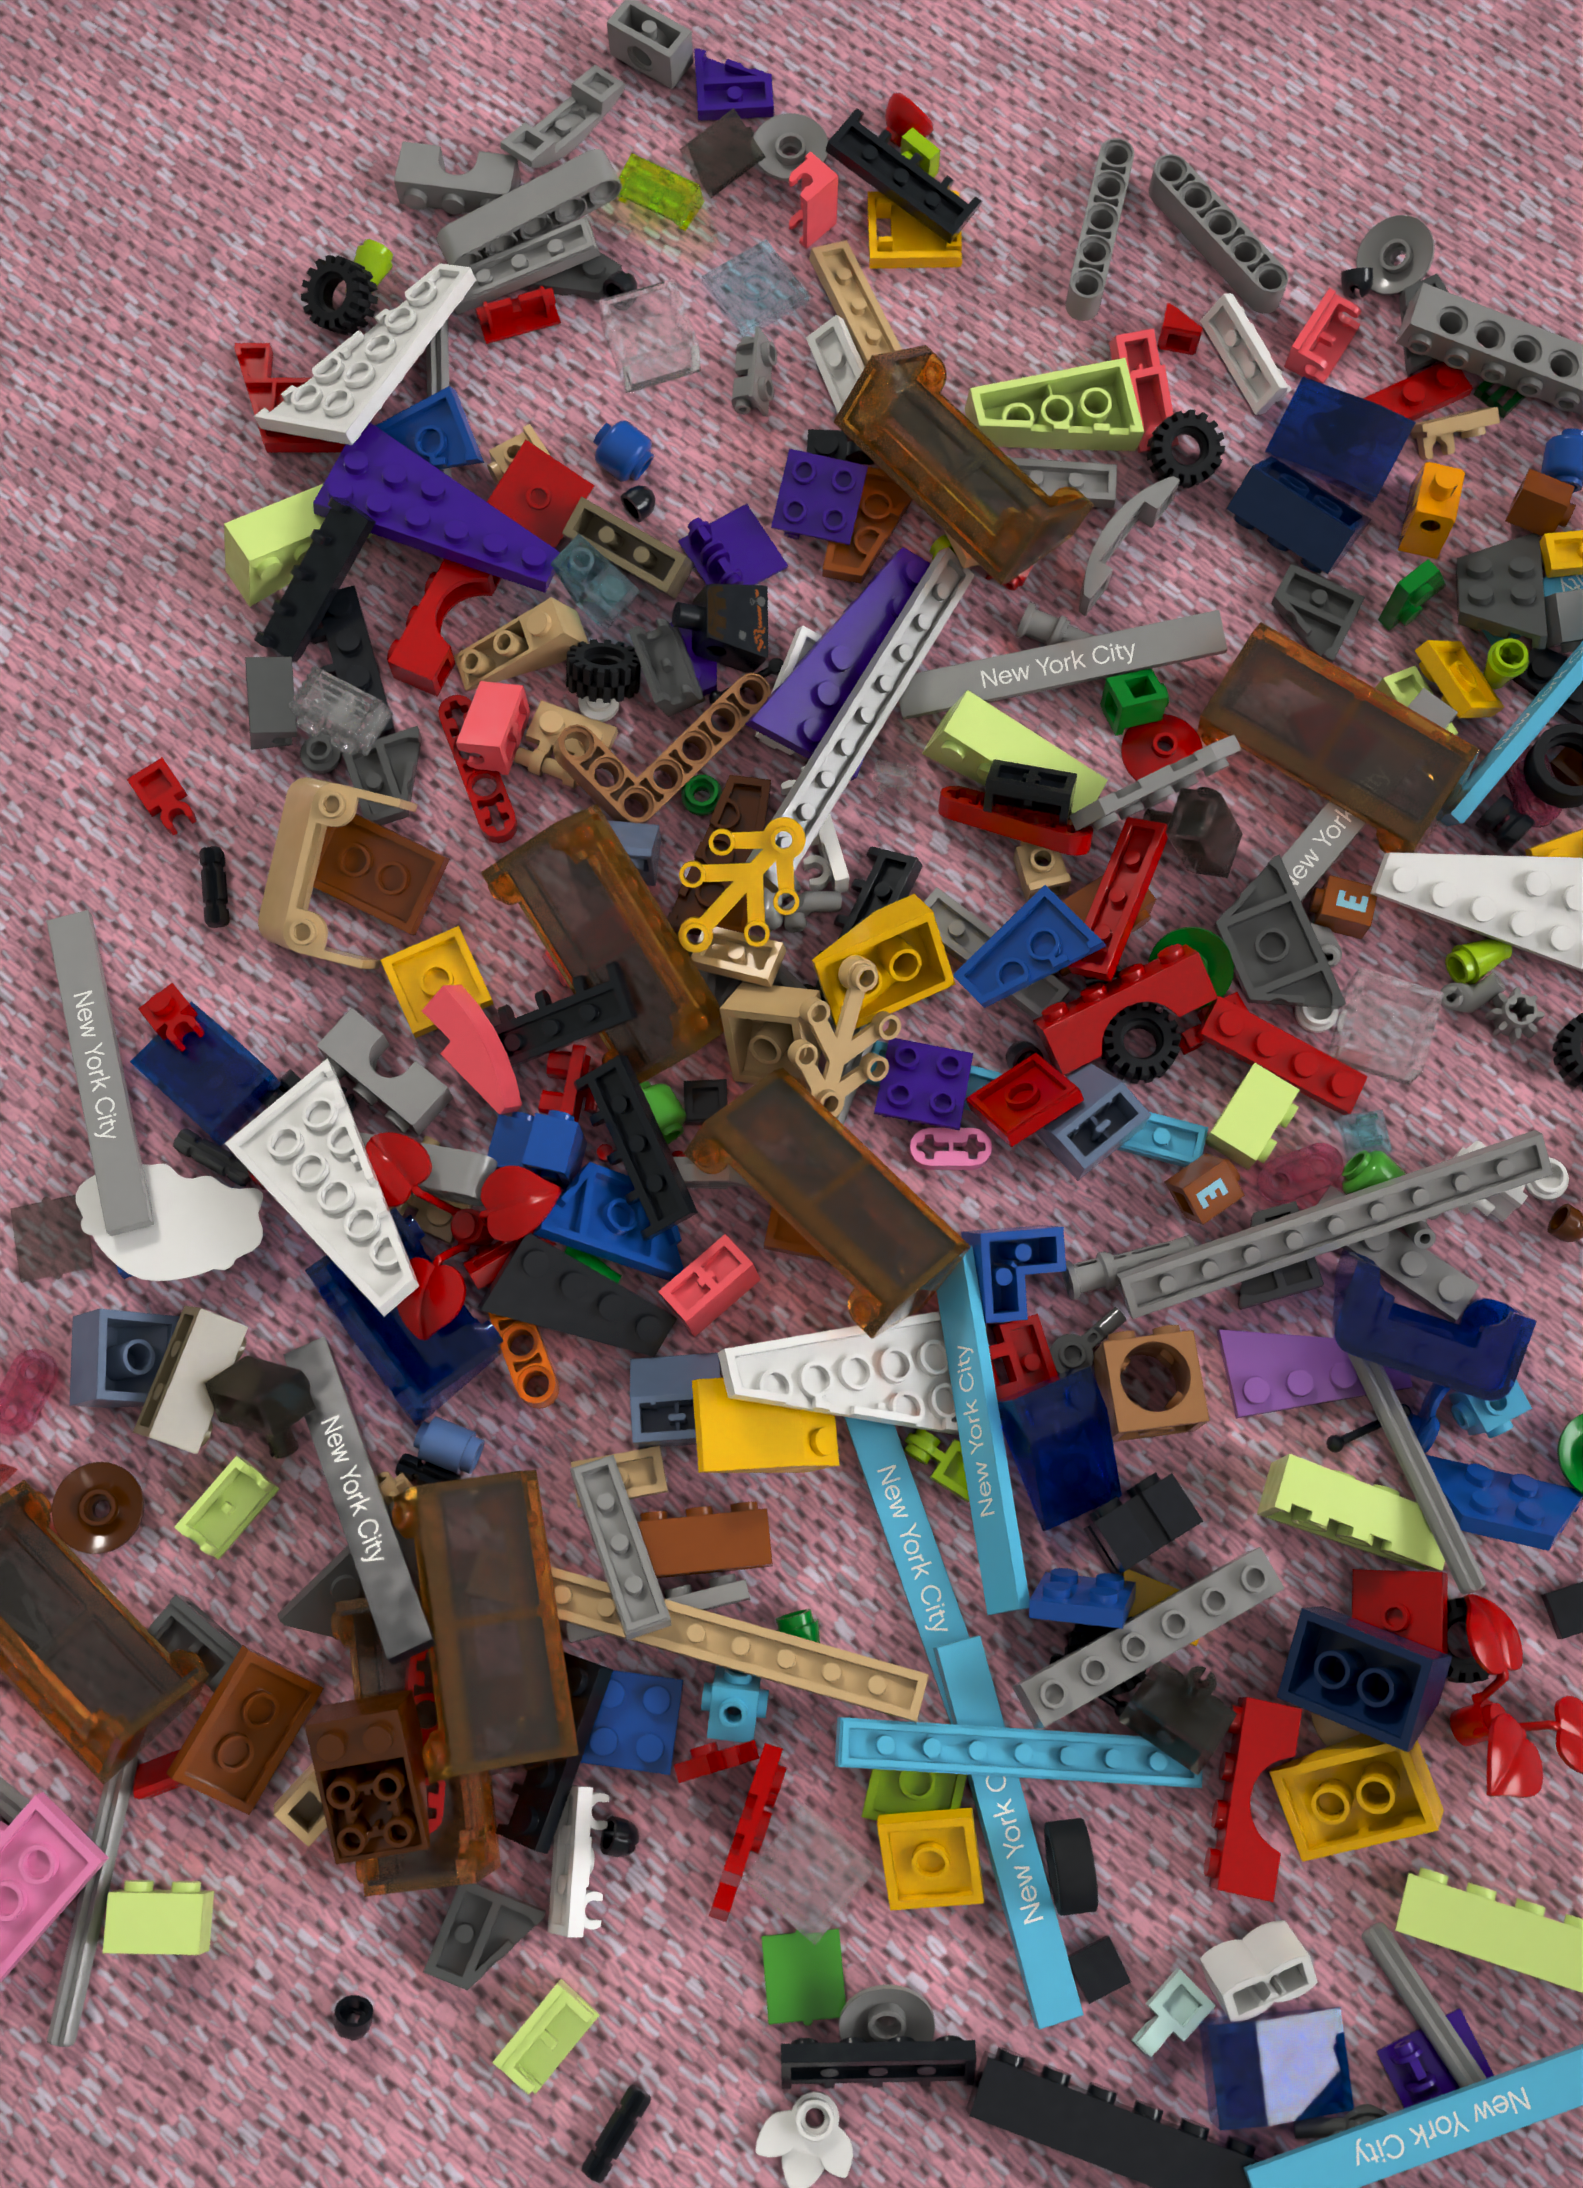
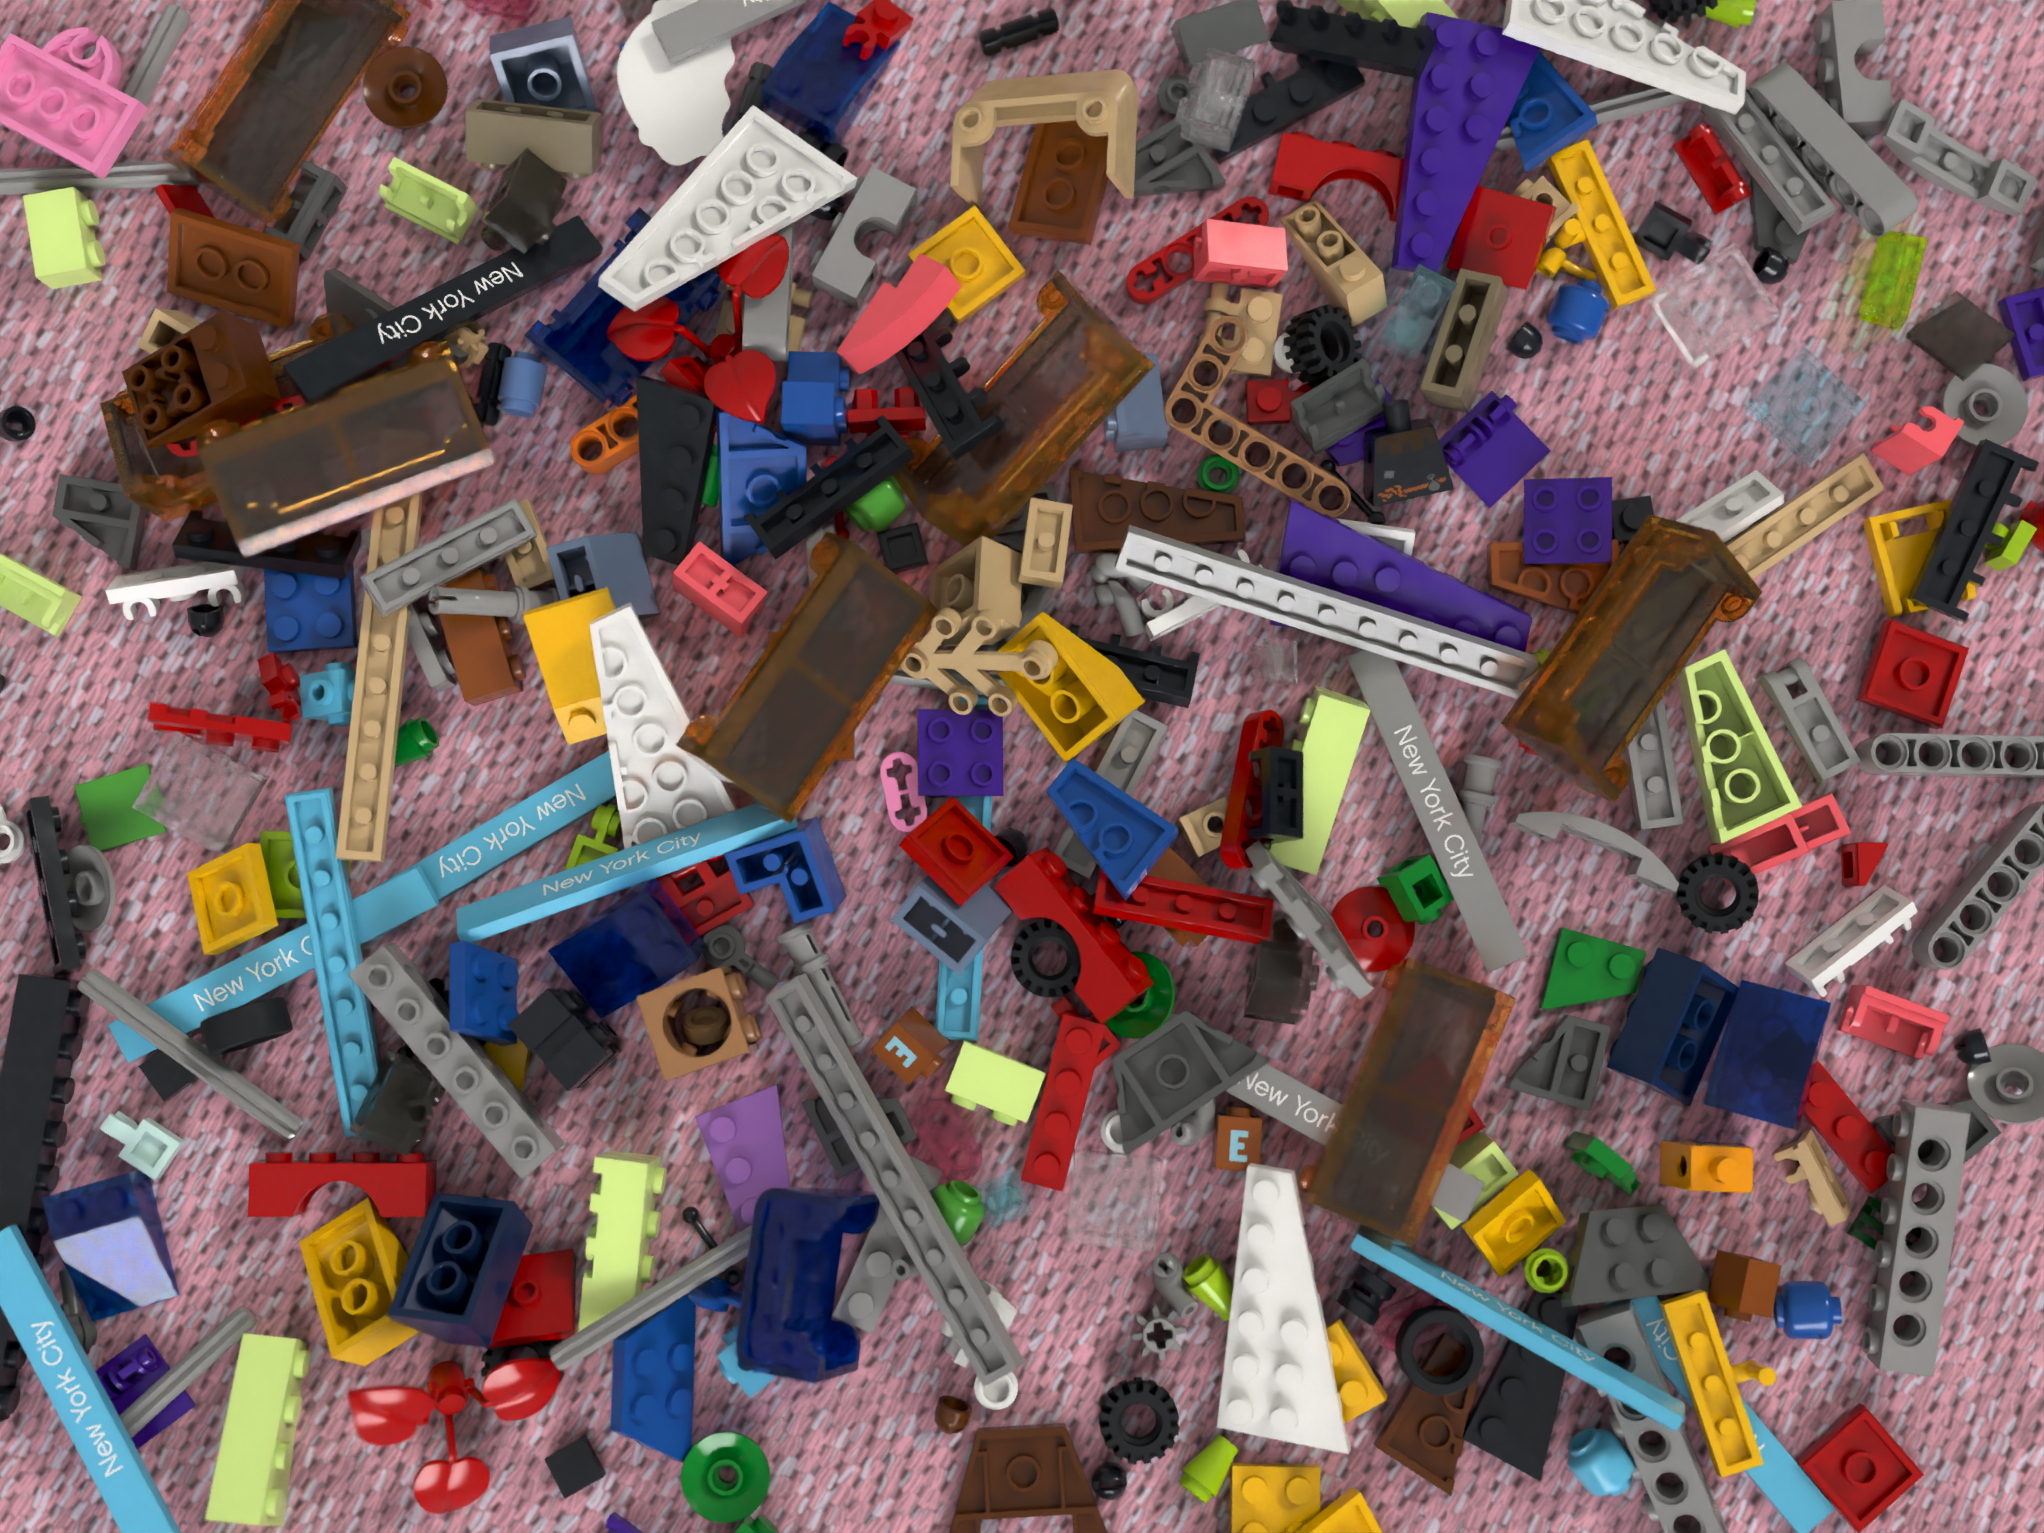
camera: 75 degrees right, 10 degrees up
yellow plant [678,817,806,953] -> none
light grey hinge [731,326,777,417] -> none
white brick [1200,1920,1318,2022] -> none
none -> light grey axle [77,969,304,1142]
none -> light grey pin [429,586,560,624]
none -> tan tile [683,1006,728,1045]
none -> red plate [1245,379,1315,425]
none -> yellow hand [1536,247,1596,281]
none -> green wing [1539,928,1646,1010]
none -> yellow plate [1546,139,1656,311]
none -> black plate [1633,200,1712,265]
none -> light grey plate [1760,657,1861,783]
none -> red plate [1857,619,1969,729]

